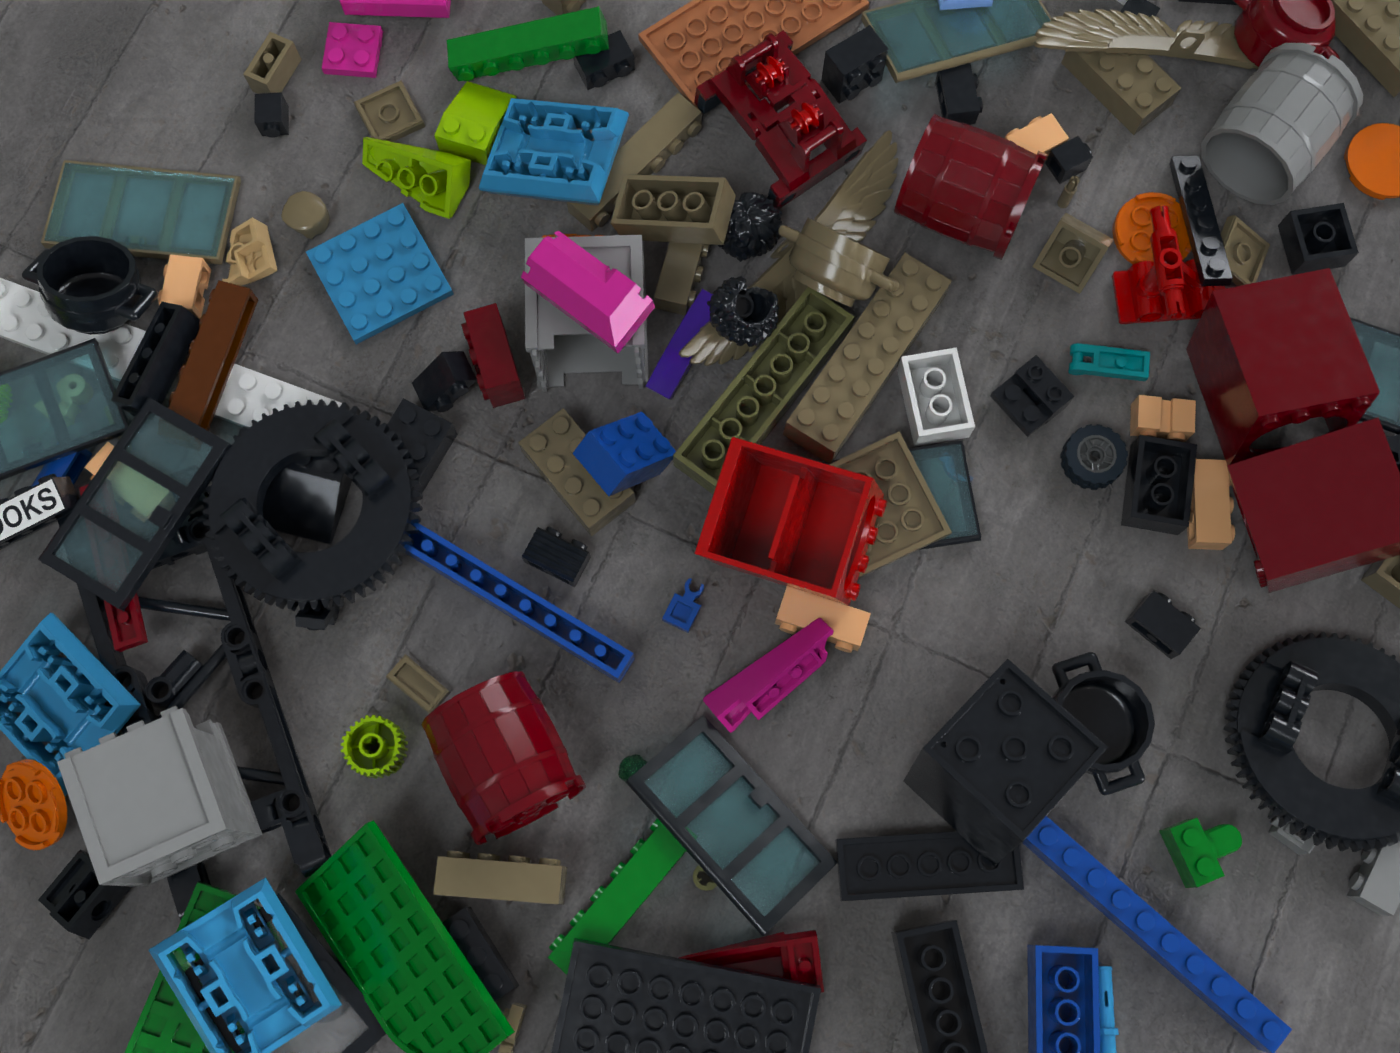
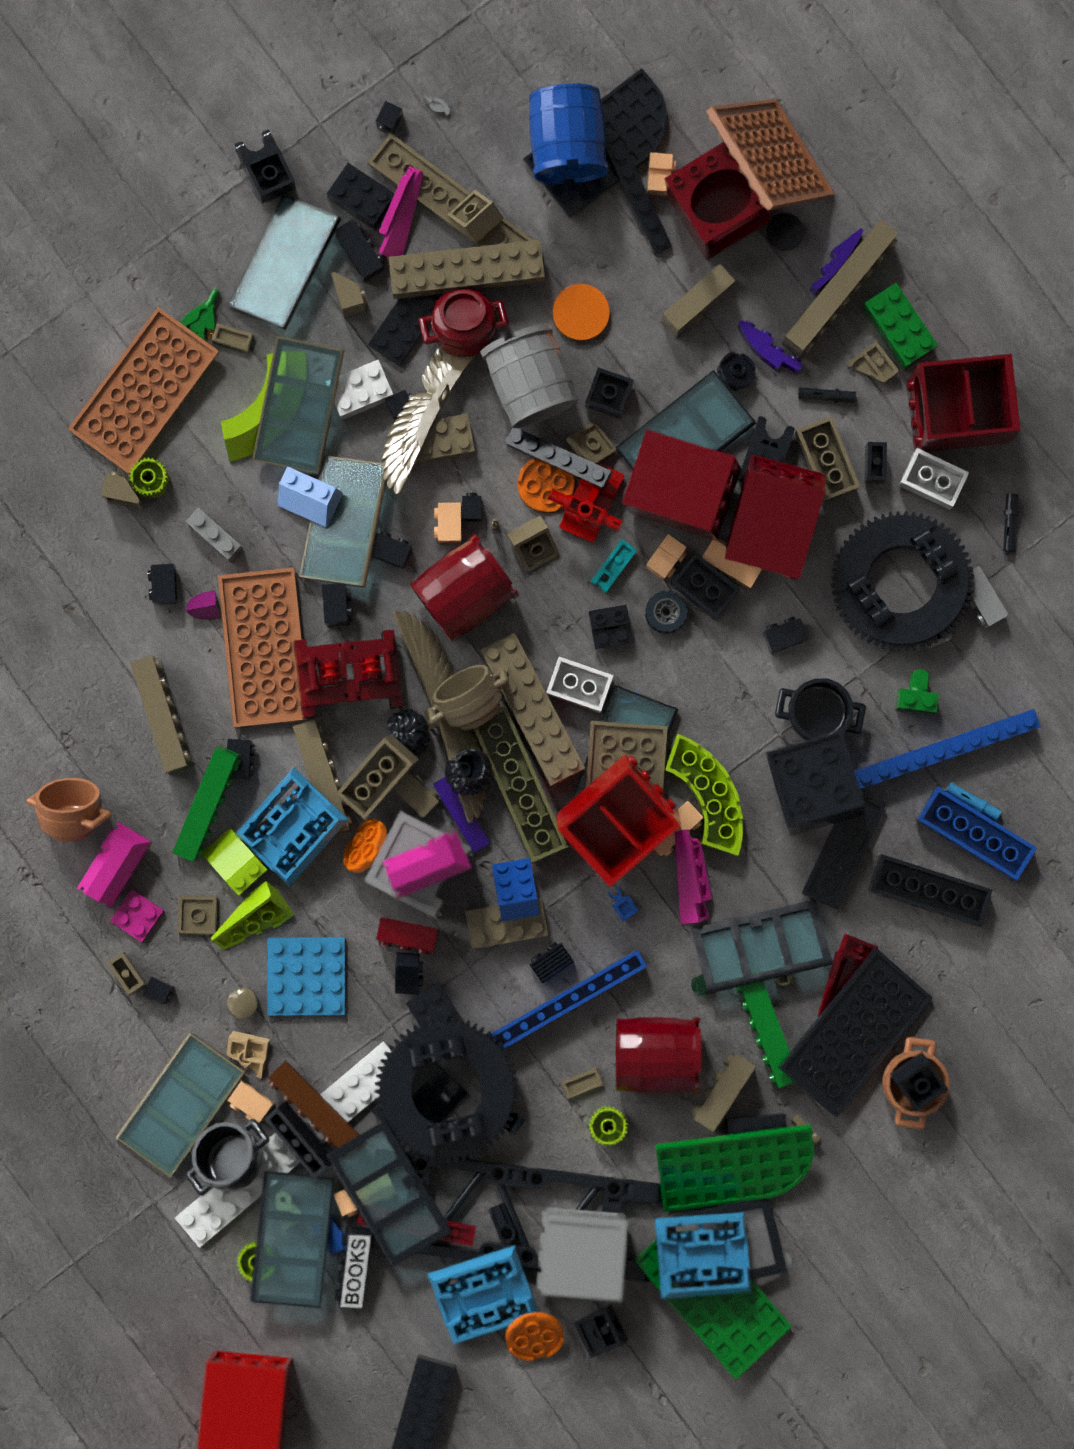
camera: 65 degrees left, 10 degrees up
none -> lime brick [664,734,743,856]

